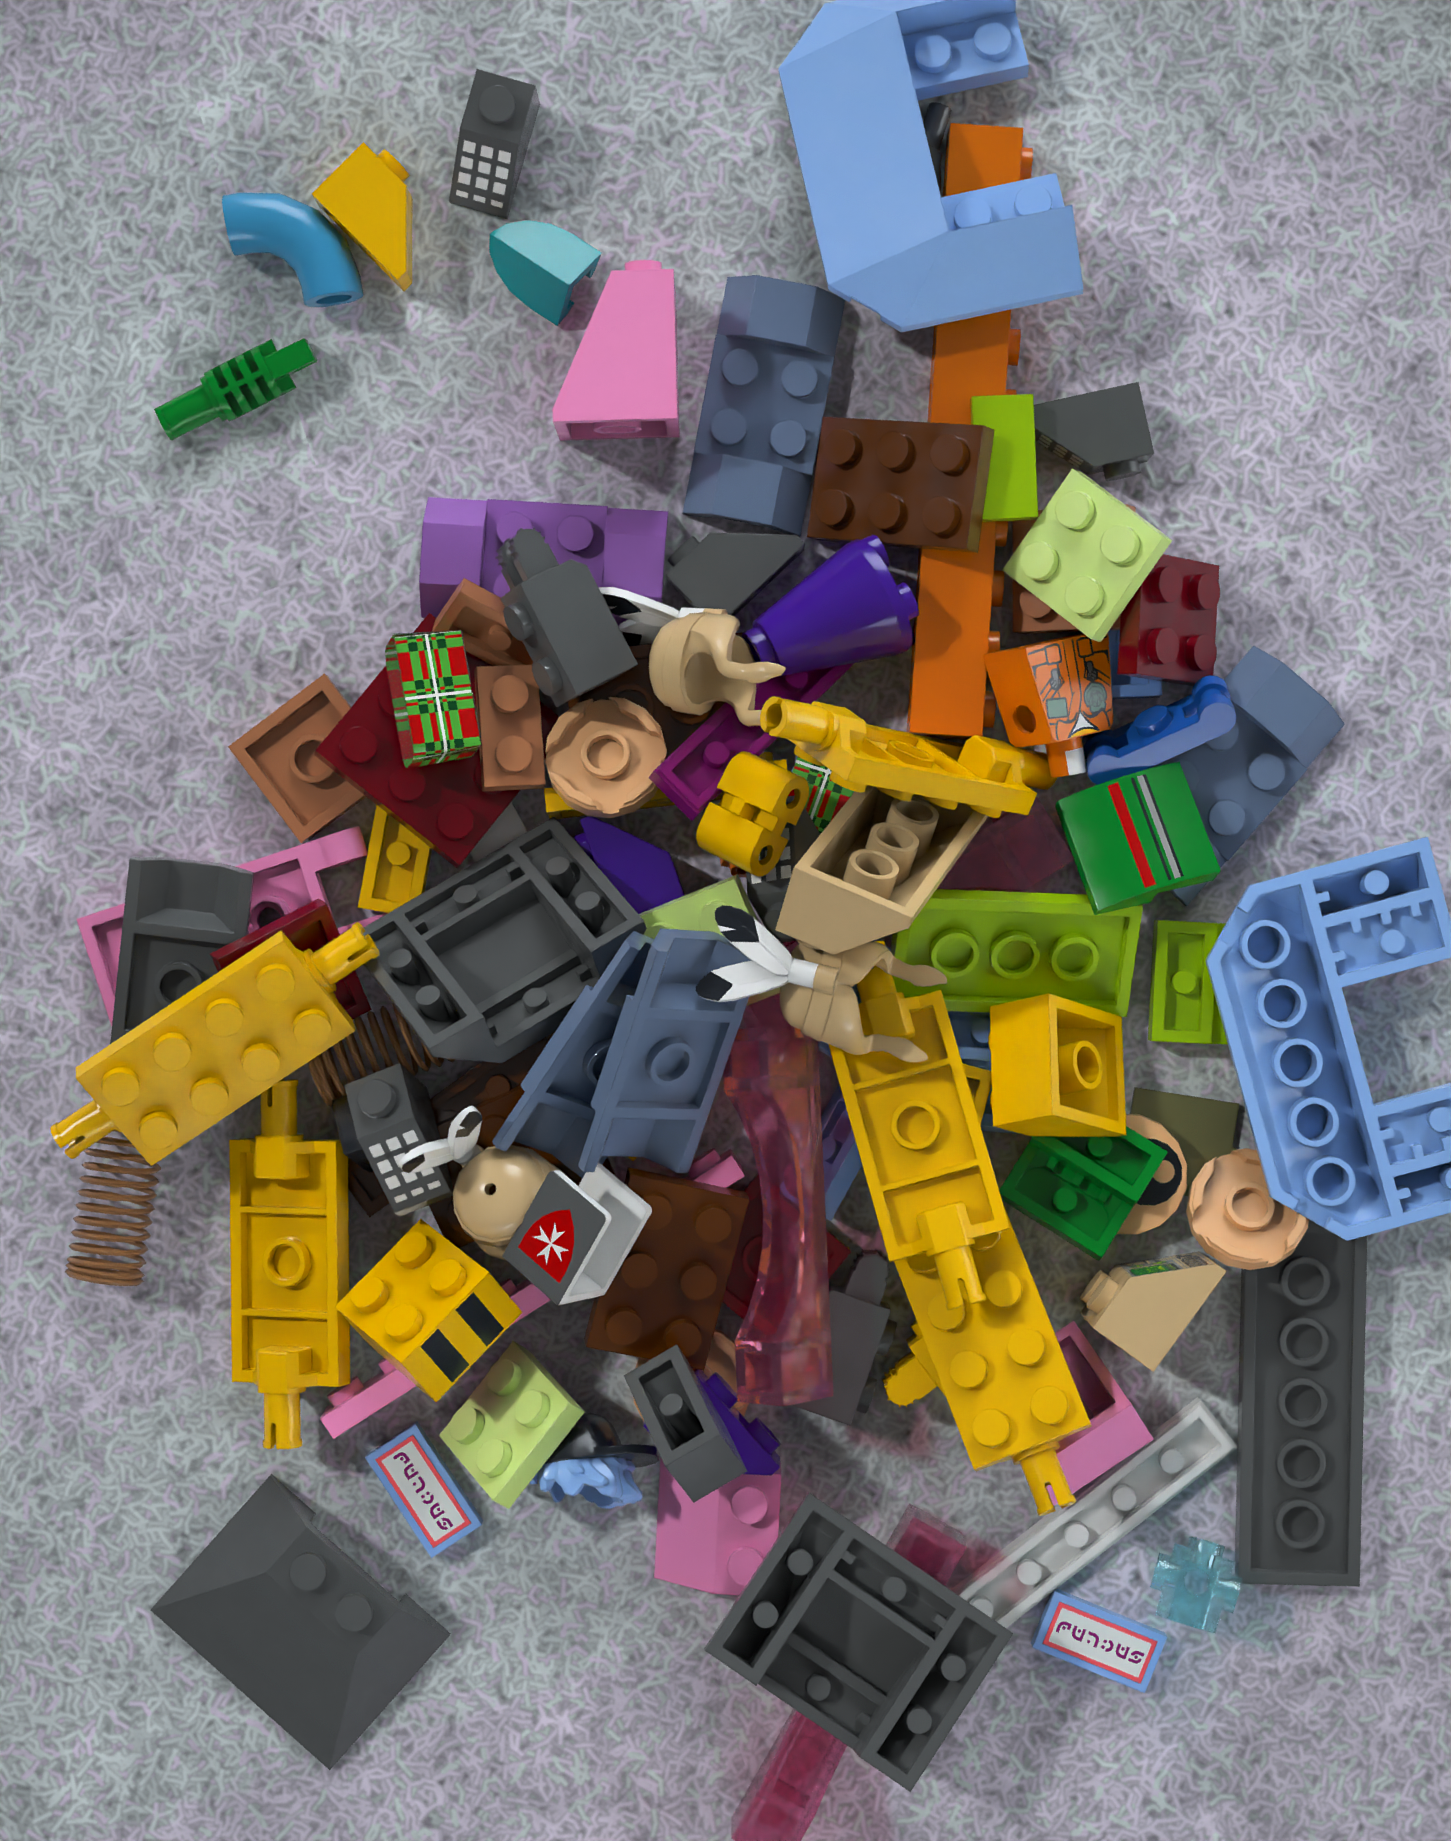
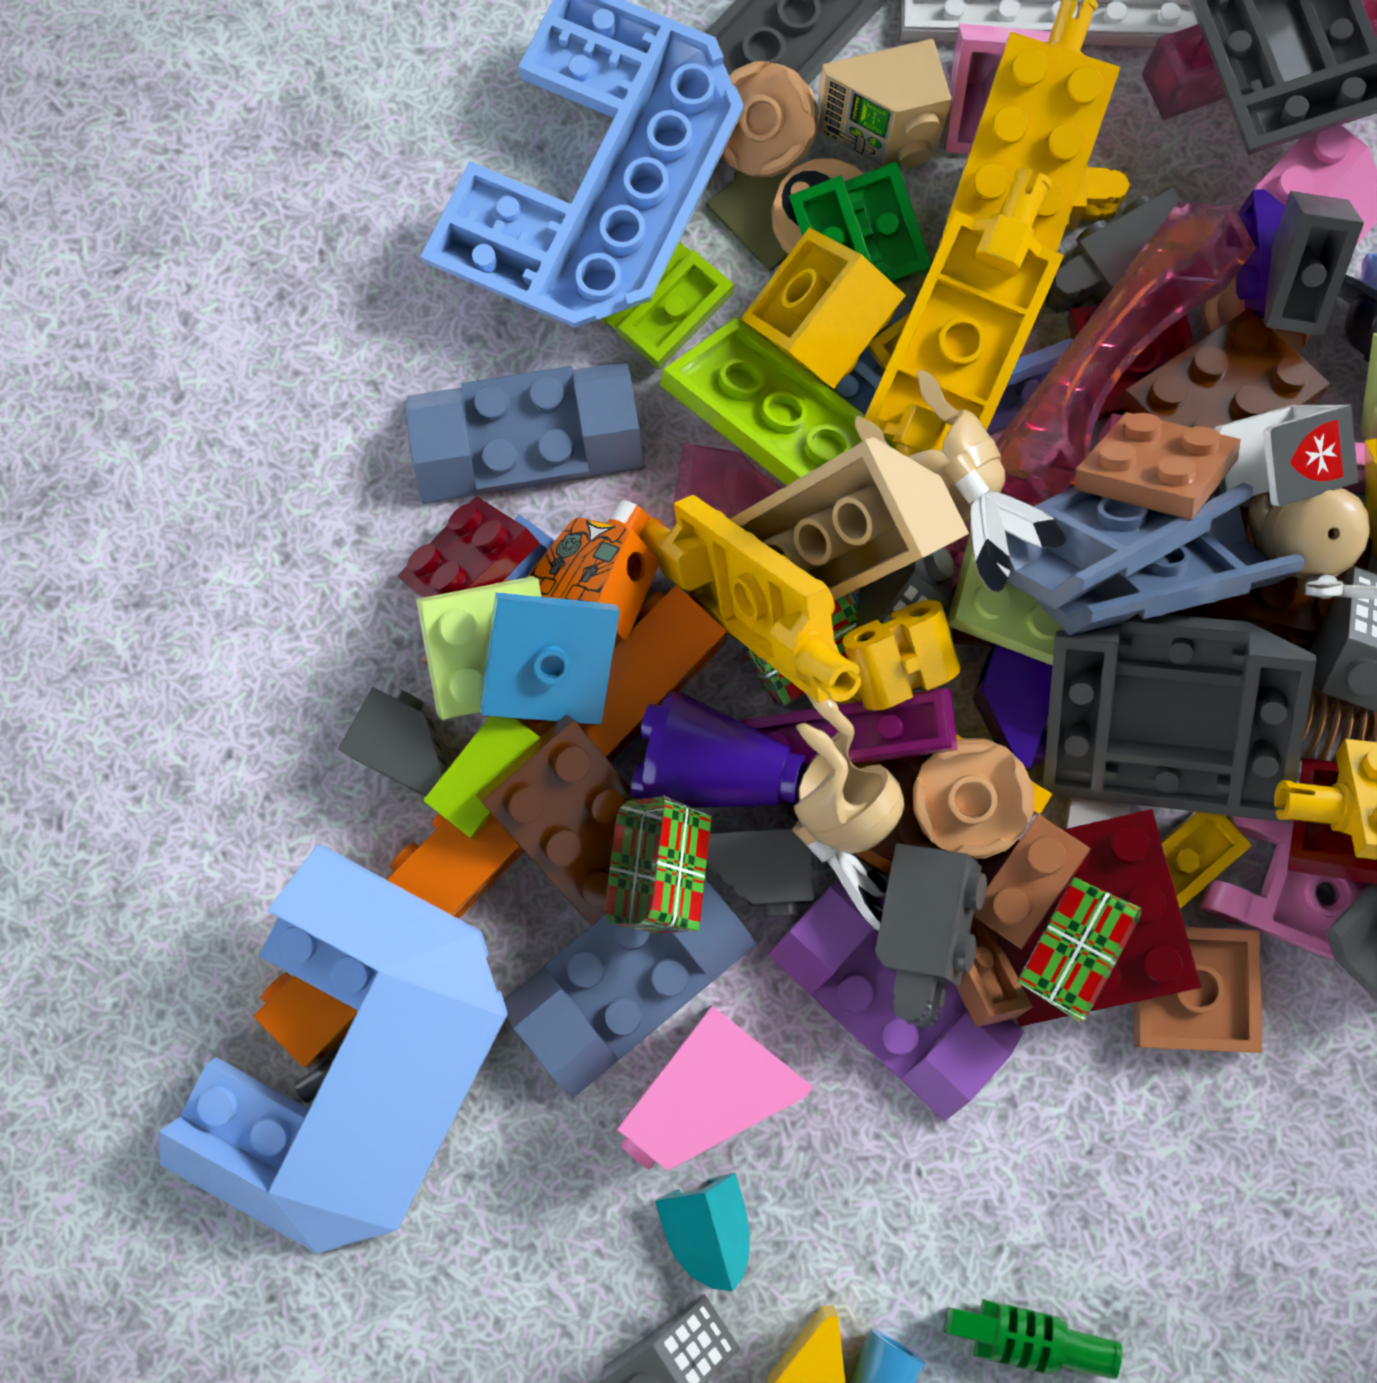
camera: 140 degrees left, 10 degrees down
green slope [1055,762,1221,915] -> none
blue plate [1082,675,1237,785] -> none
none -> dark azure plate [480,592,620,725]
none -> piece [605,796,712,934]
none -> nougat plate [1075,412,1241,520]

